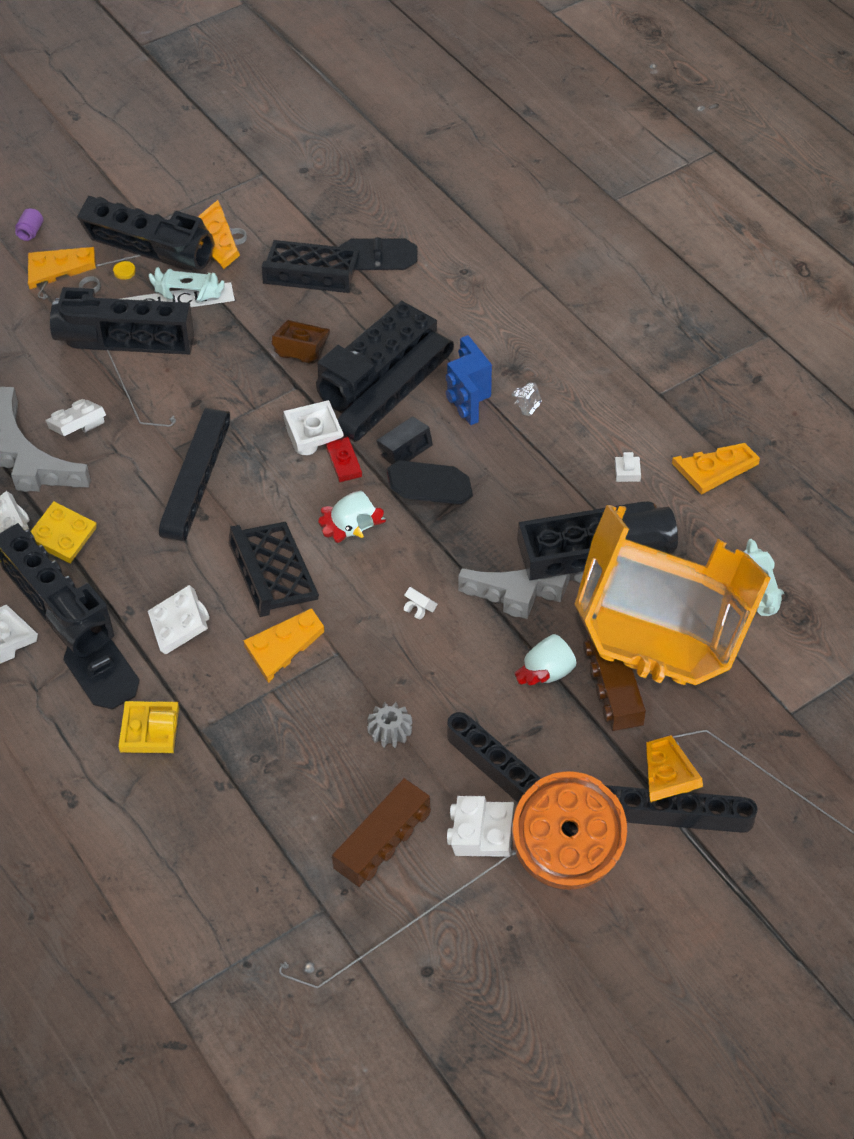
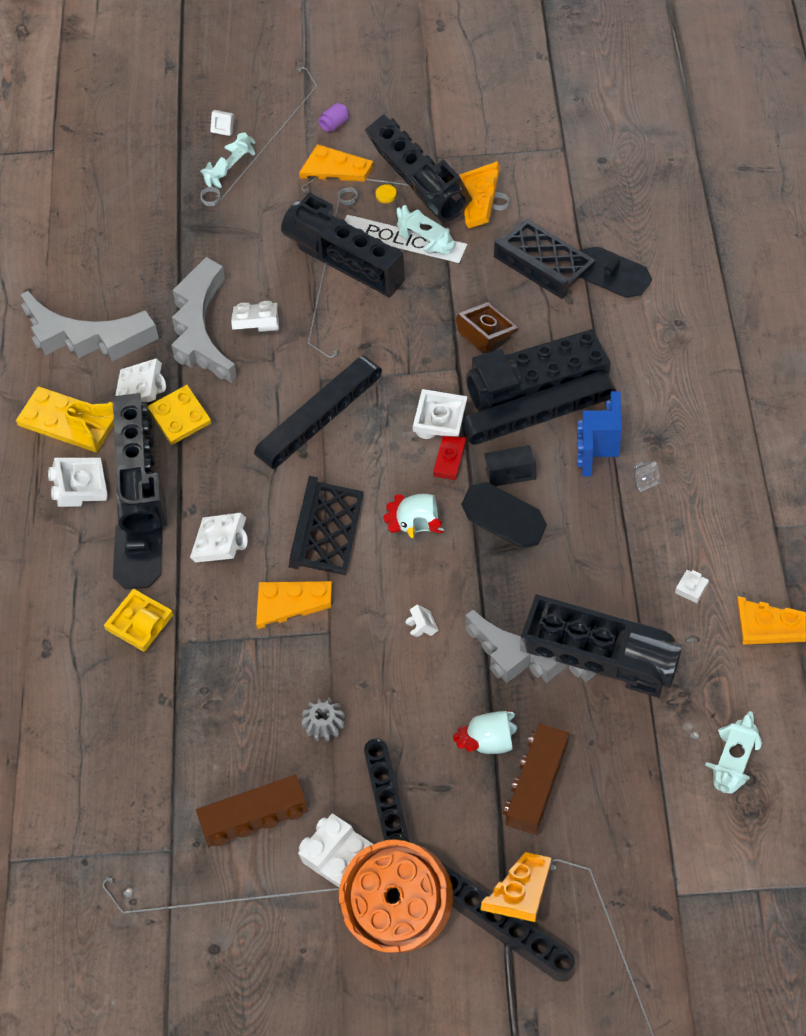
camera: 35 degrees right, 5 degrees up
windscreen [574,505,771,685] -> none

